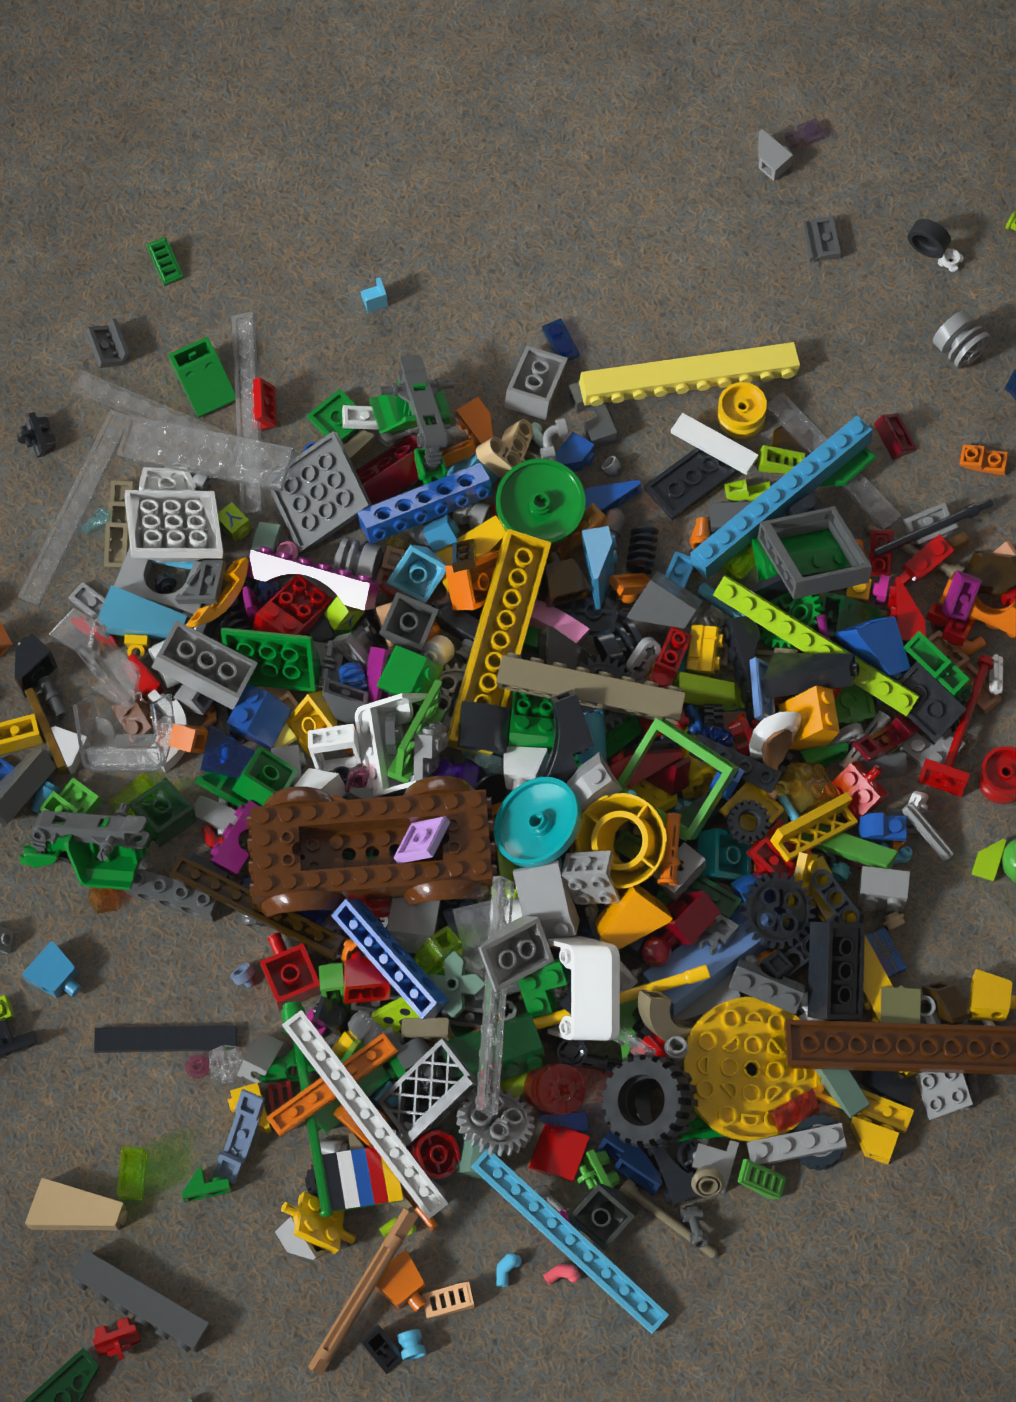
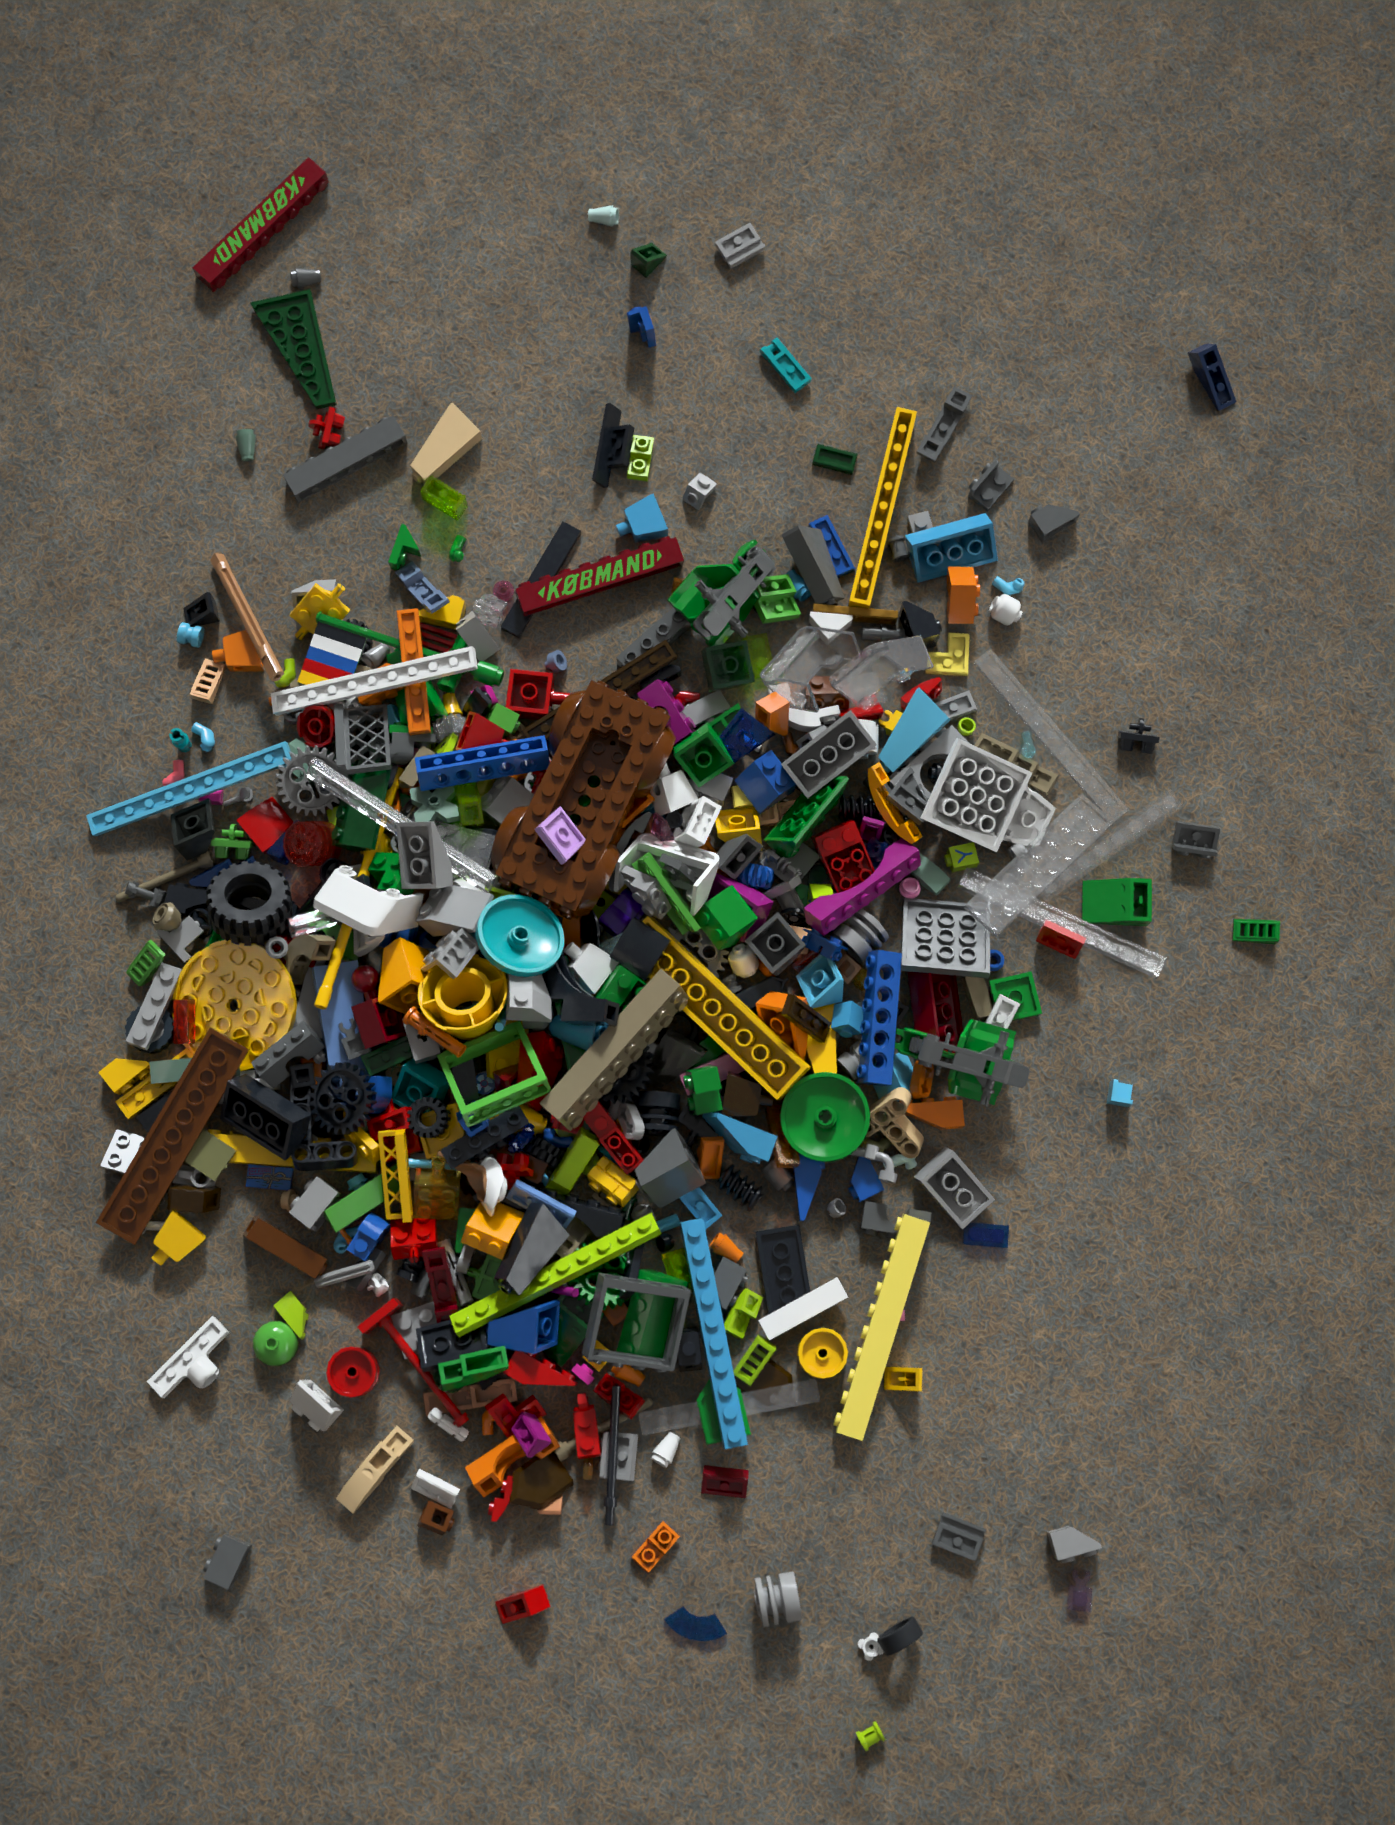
camera: 115 degrees right, 10 degrees up
none -> teal pin [169,728,192,752]
none -> reddish brown slope [243,1215,328,1278]
none -> black wheel [396,1258,424,1283]
none -> green arm [449,535,466,562]
none -> dark red brick [515,536,684,617]
none -> white cone [651,1432,681,1468]
none -> green brick [683,1065,723,1115]
none -> blue hinge [802,928,848,961]
none -> yellow slope [884,1367,922,1391]
none -> light yellow tile [925,633,970,676]
none -> lime hinge [957,717,976,736]

